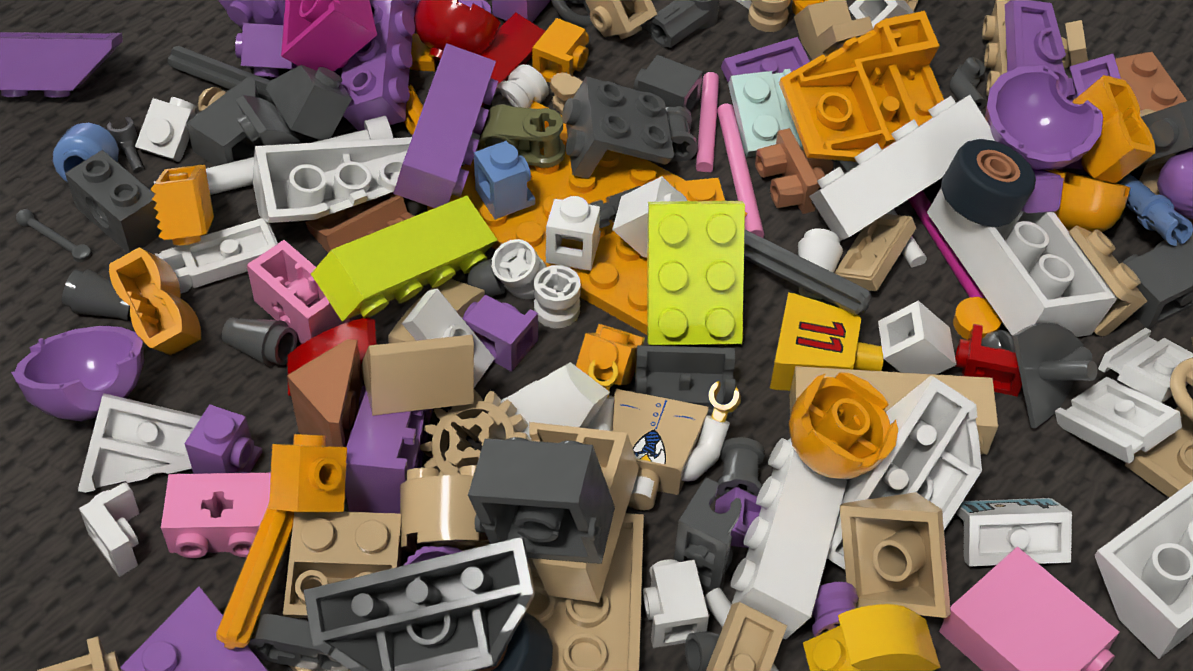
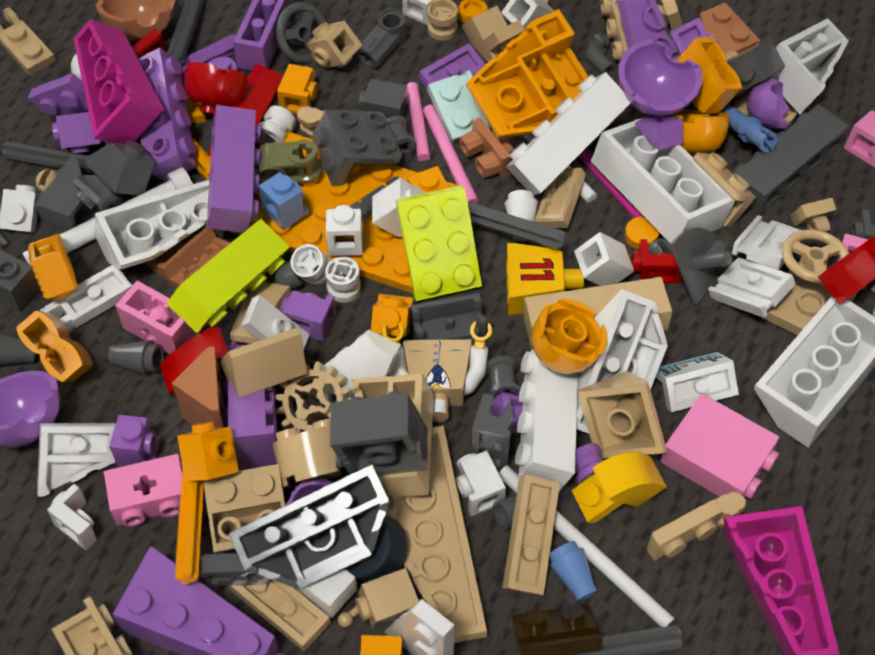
camera: 10 degrees left, 5 degrees up
black wheel [941,139,1036,227] -> none

